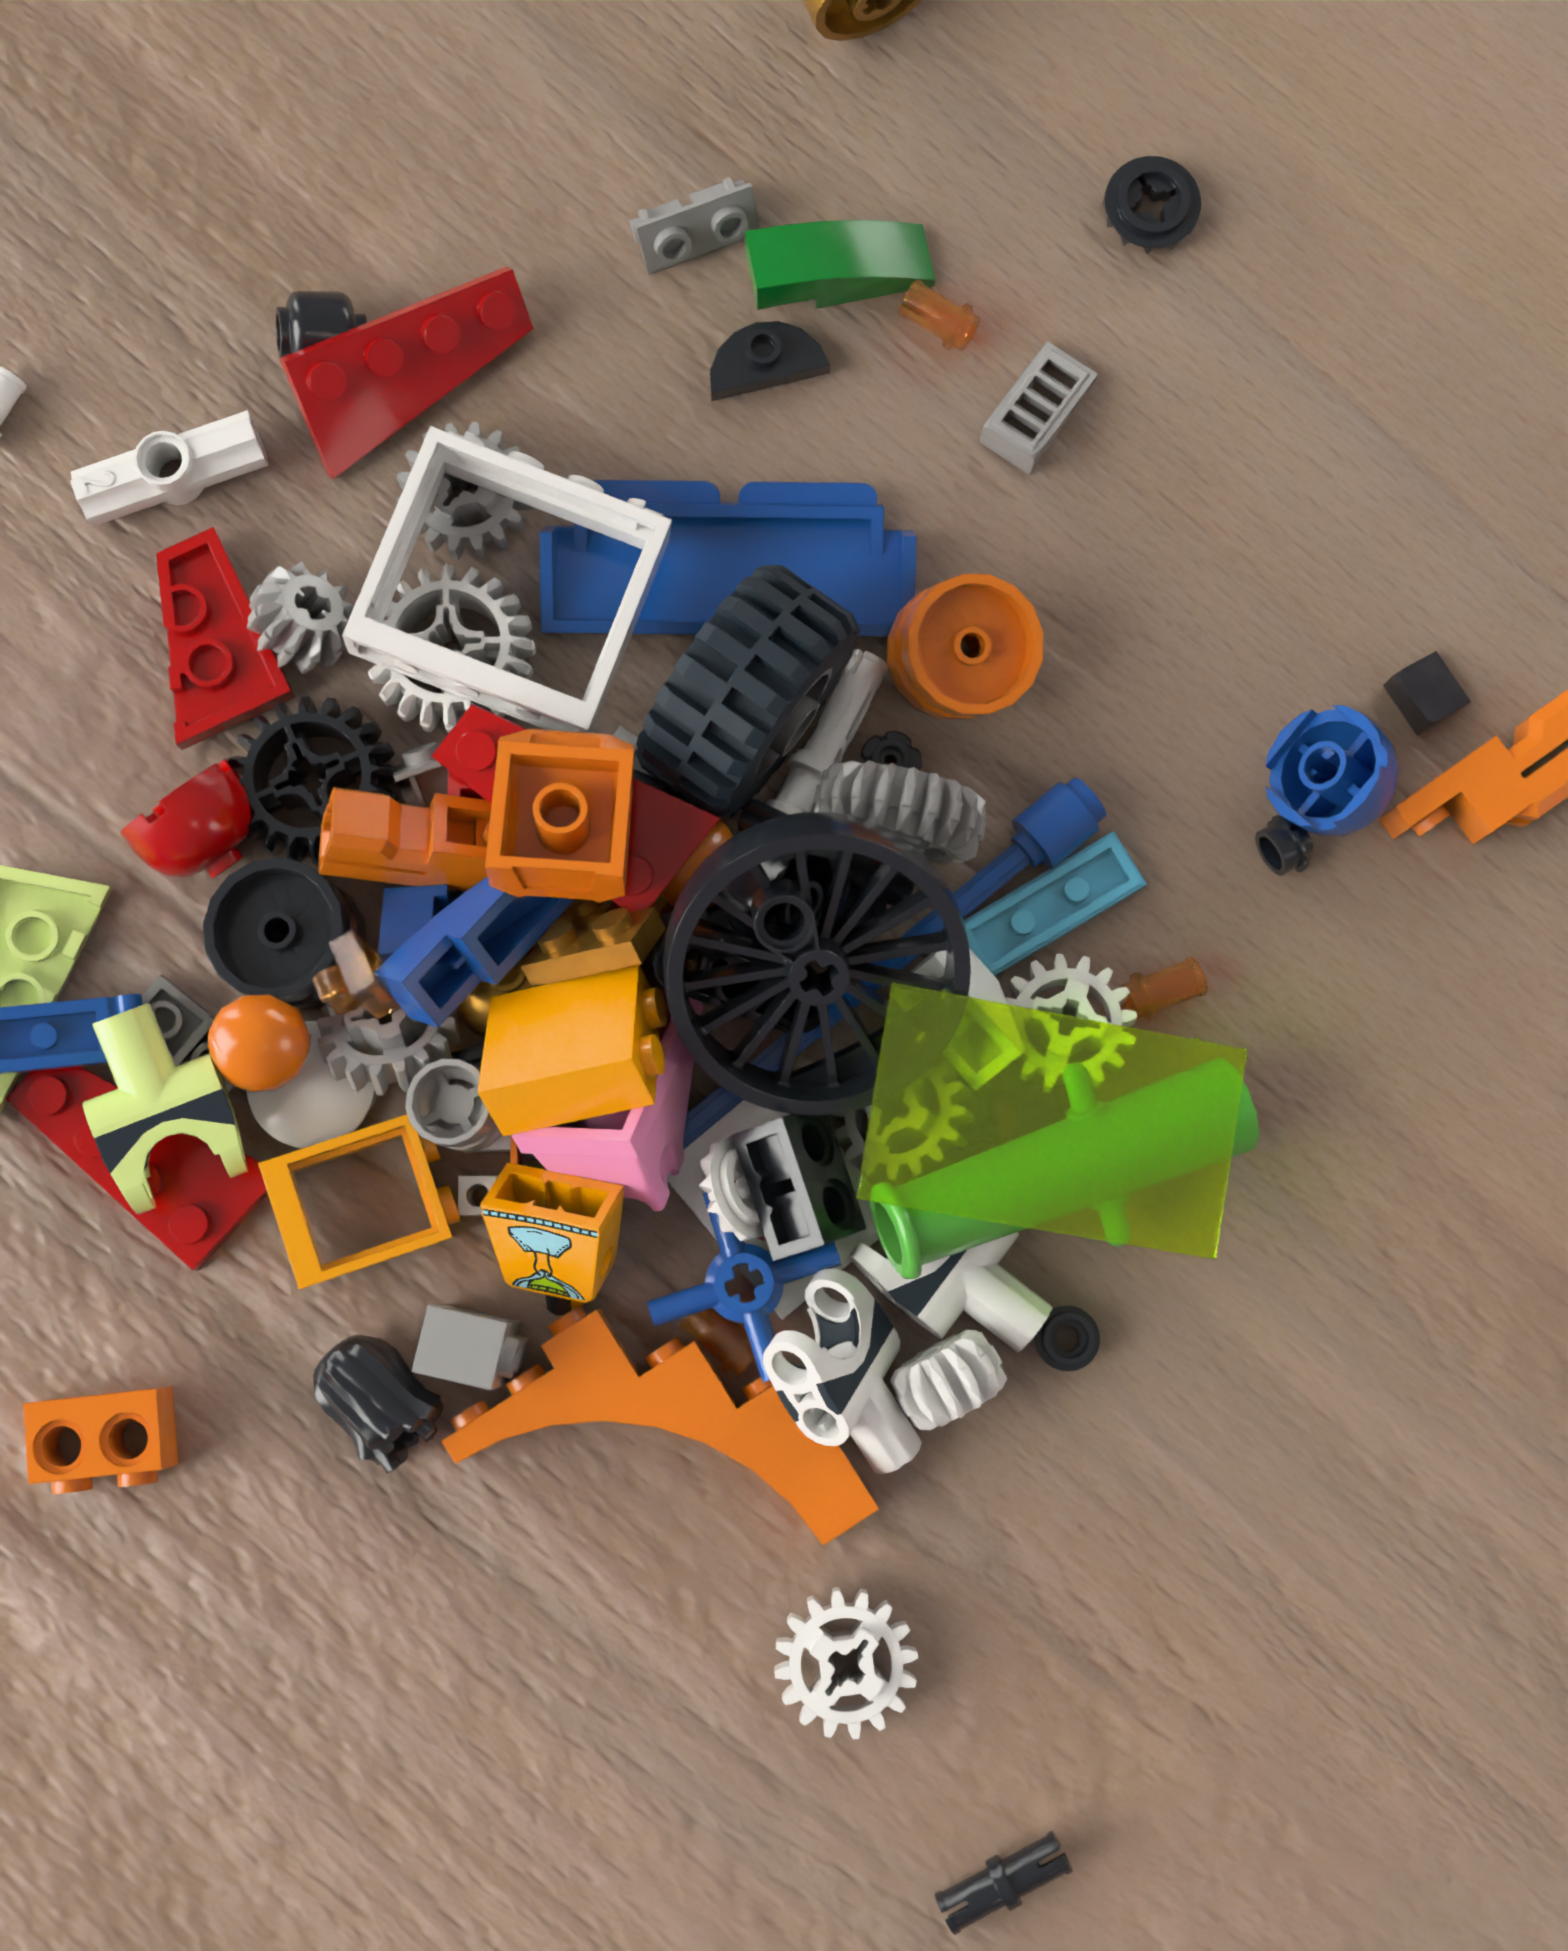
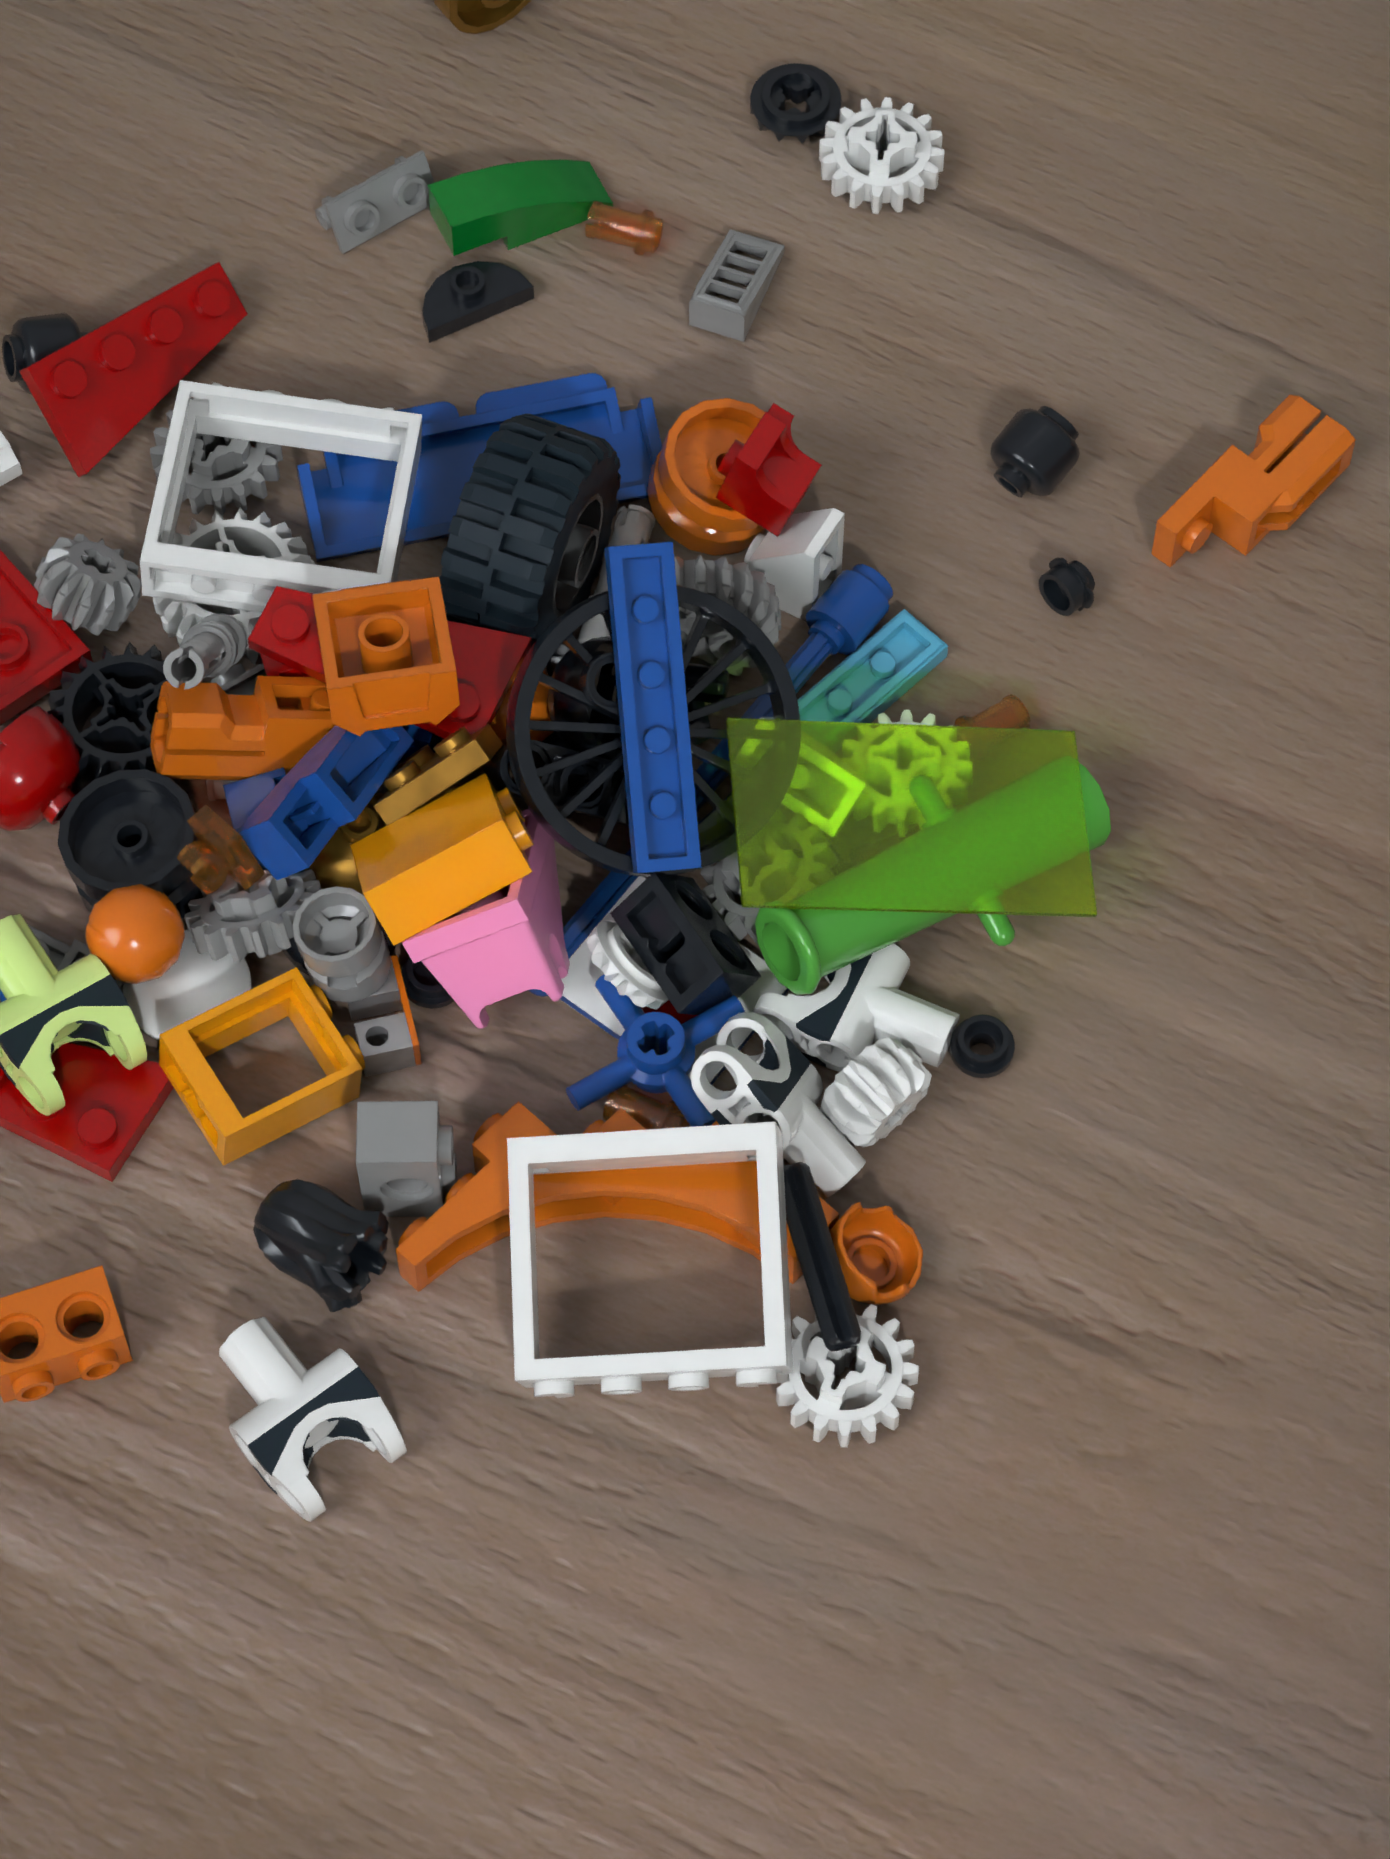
camera: 10 degrees left, 20 degrees down
light orange torso [480,1162,624,1316] -> none
black pin [935,1831,1073,1935] -> none
blue cylinder [1265,705,1399,836] -> none
black slope [1383,651,1471,736] -> none
none -> light grey pin [163,613,248,689]
none -> white connector [219,1317,407,1522]
none -> white window [507,1122,793,1398]
none -> blue plate [604,542,702,874]
none -> red brick [715,403,822,537]
none -> white slope [744,508,845,622]
none -> black axle [784,1162,861,1351]
none -> white gear [819,97,945,214]
none -> orange hair [830,1202,923,1304]
none -> black head [990,406,1080,497]

